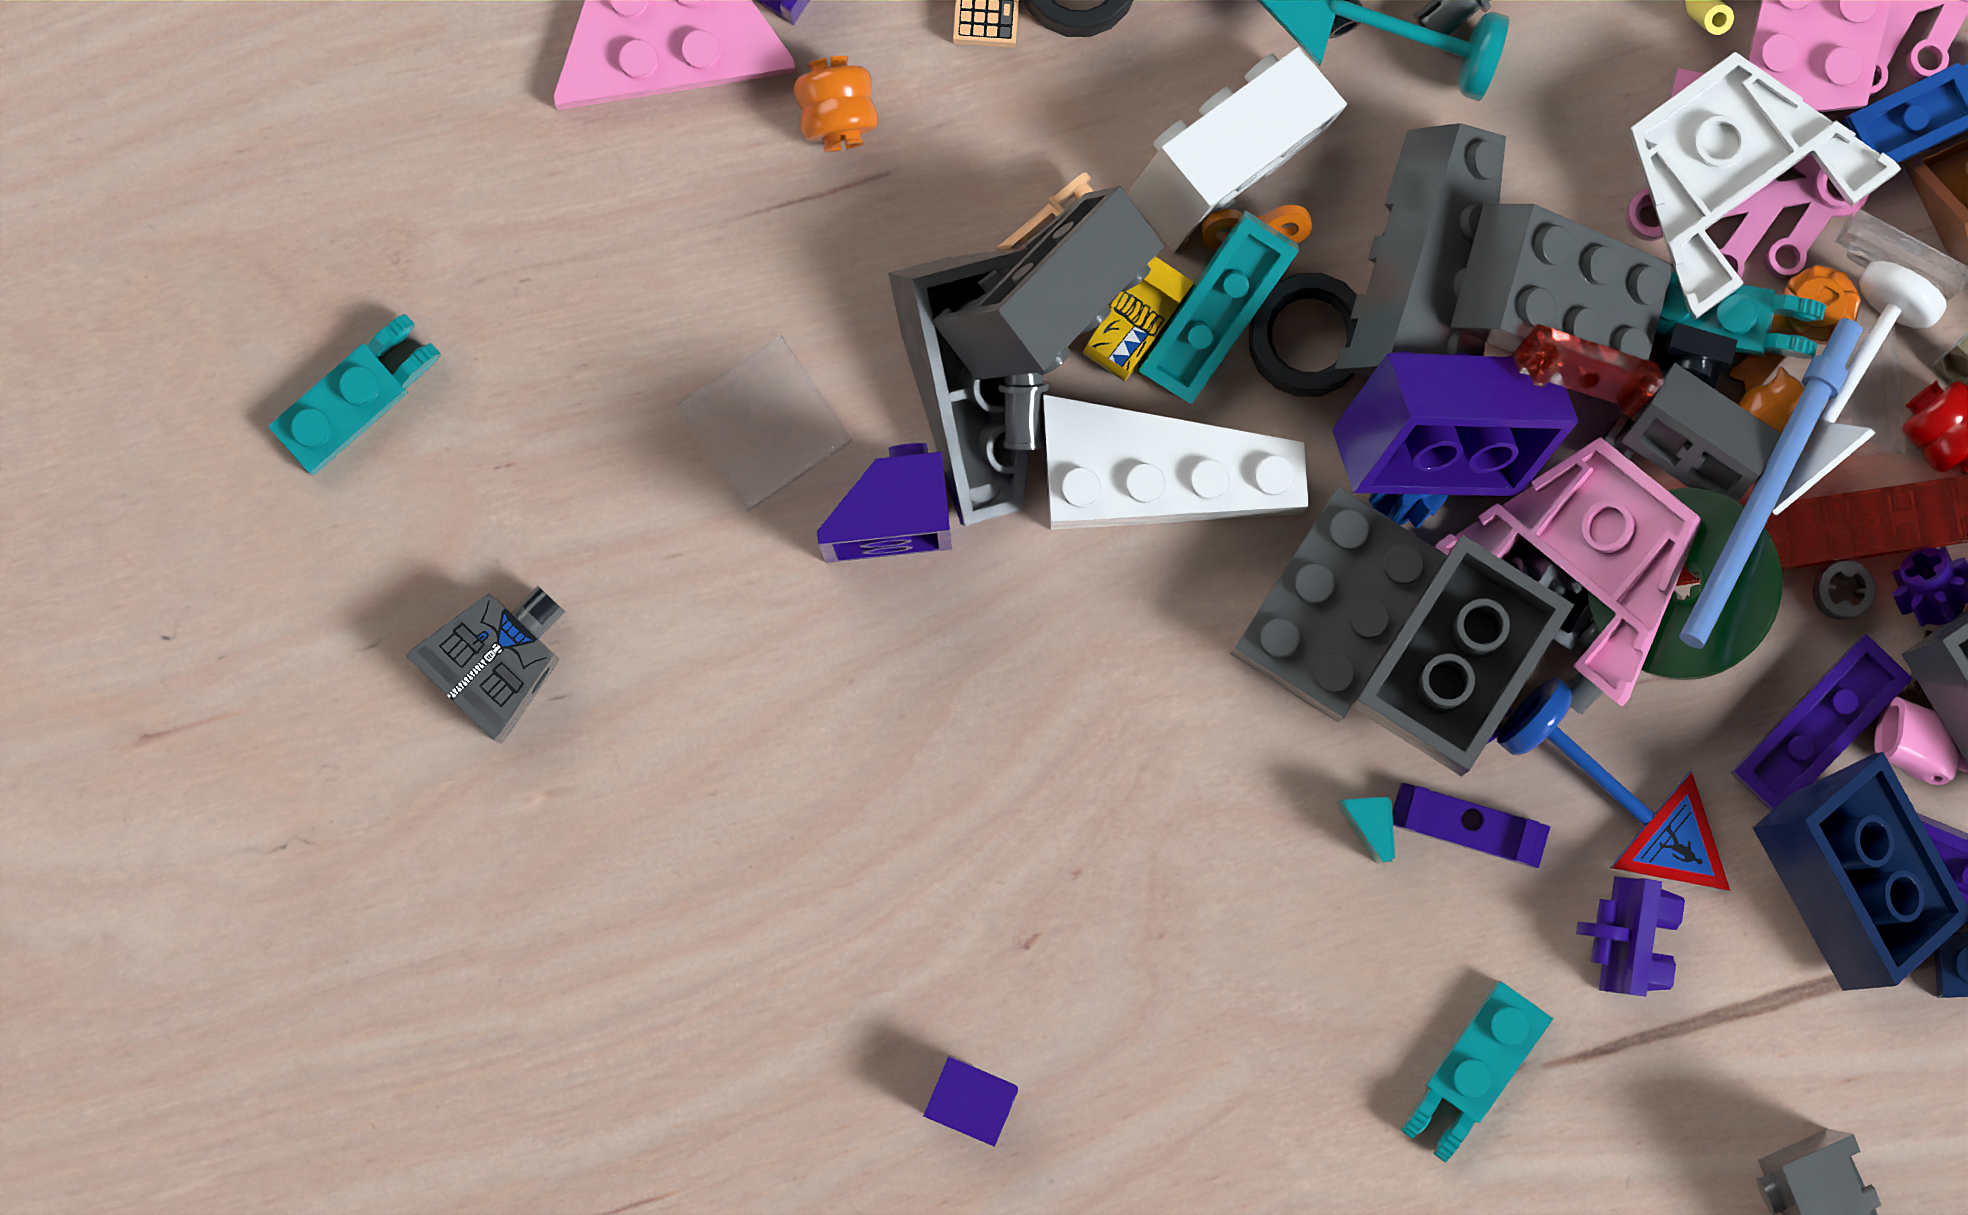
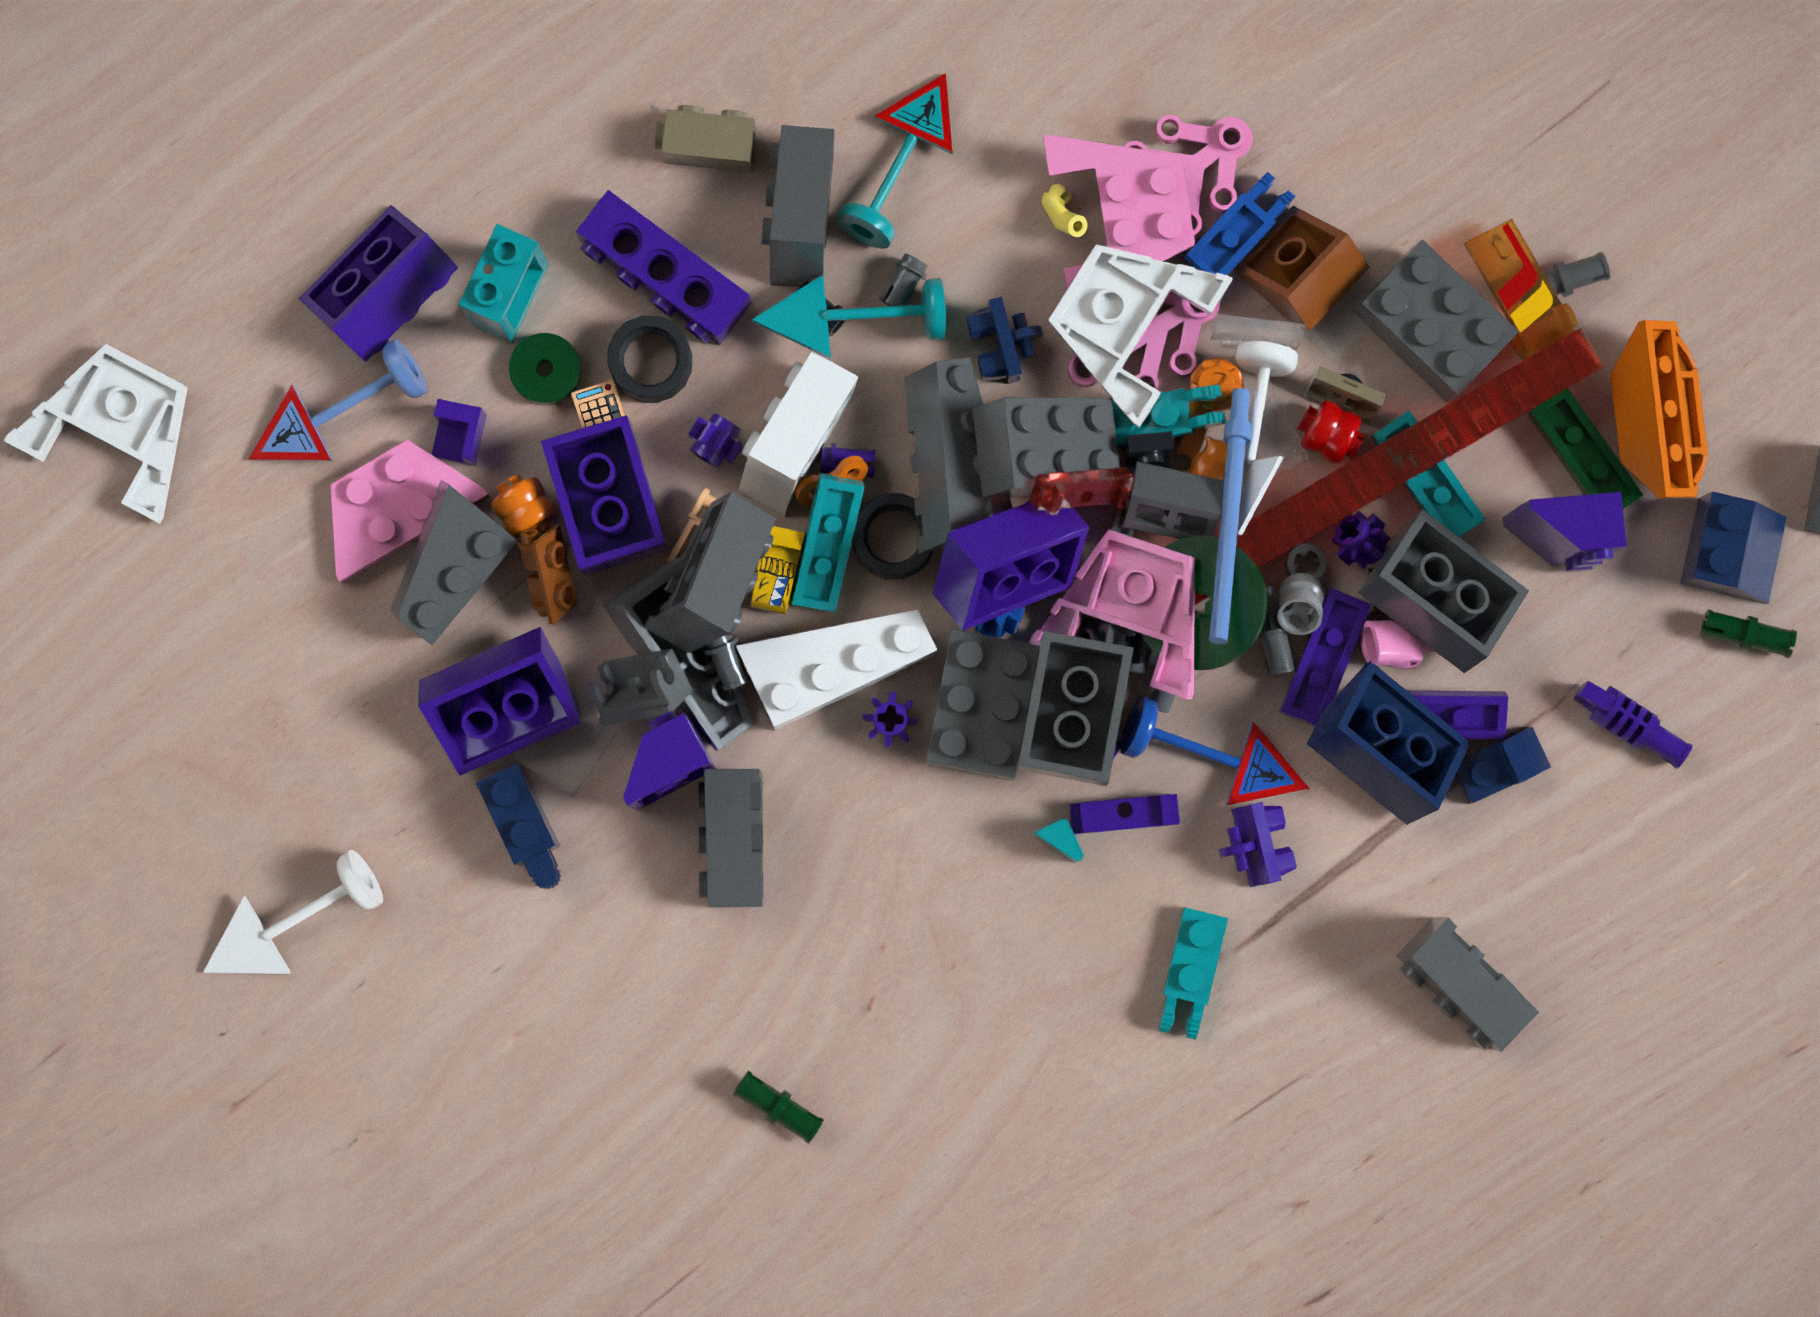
camera: 30 degrees left, 0 degrees up
teal hinge [268,313,441,476] -> none
torso [406,585,565,743] -> none
dark purple panel [923,1055,1018,1147] -> none
none -> white piece [203,850,383,974]
none -> dark grey wedge [390,479,518,645]
none -> dark purple slope [418,627,581,776]
none -> dark blue hinge [476,764,562,890]
none -> dark orange hinge [518,524,577,625]
none -> dark purple brick [541,415,669,575]
none -> dark grey hinge [588,648,693,726]
none -> dark purple gear [688,413,743,468]
none -> dark grey wedge [698,769,764,907]
none -> dark green pin [733,1070,824,1144]
none -> dark purple pin [820,443,876,478]
none -> dark purple gear [862,691,918,748]
none -> dark blue hips [966,297,1044,384]
none -> dark grey axle [1258,586,1296,677]
none -> light grey wheel [1277,573,1324,635]

